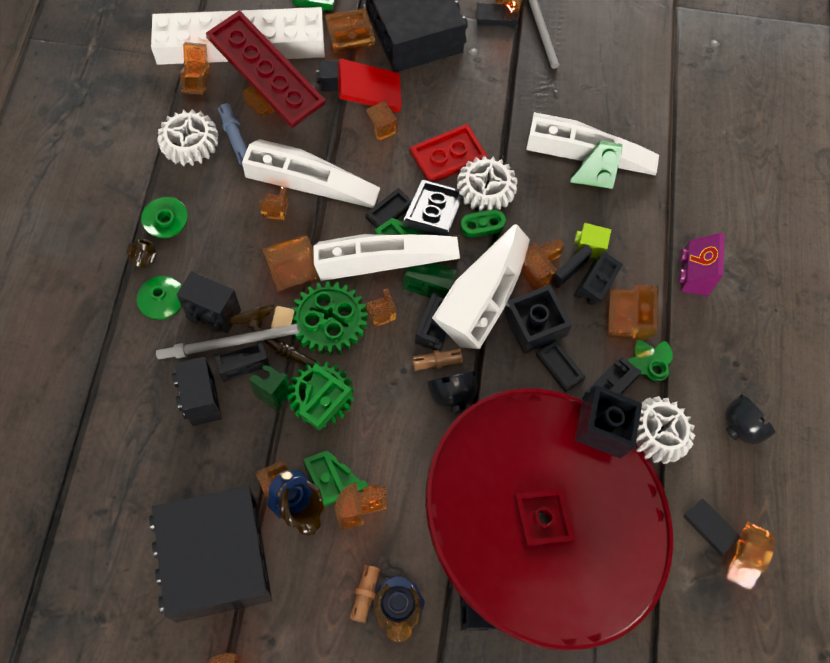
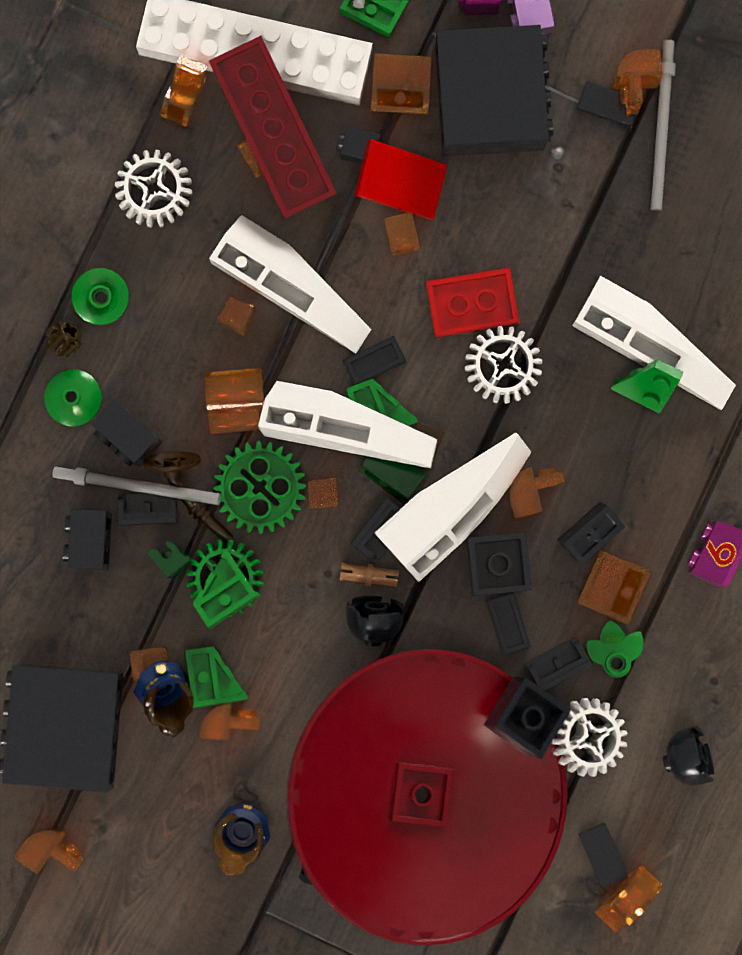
camera: 15 degrees right, 20 degrees up
sand blue pin [217,104,248,165] -> none
tan slope [271,306,294,329] -> none
medium nougat pin [349,565,381,623] -> none
tile [403,180,463,236] -> none
green plate [460,210,506,238] -> none
black tile [551,245,592,288] -> none
lime brick [574,223,611,258] -> none

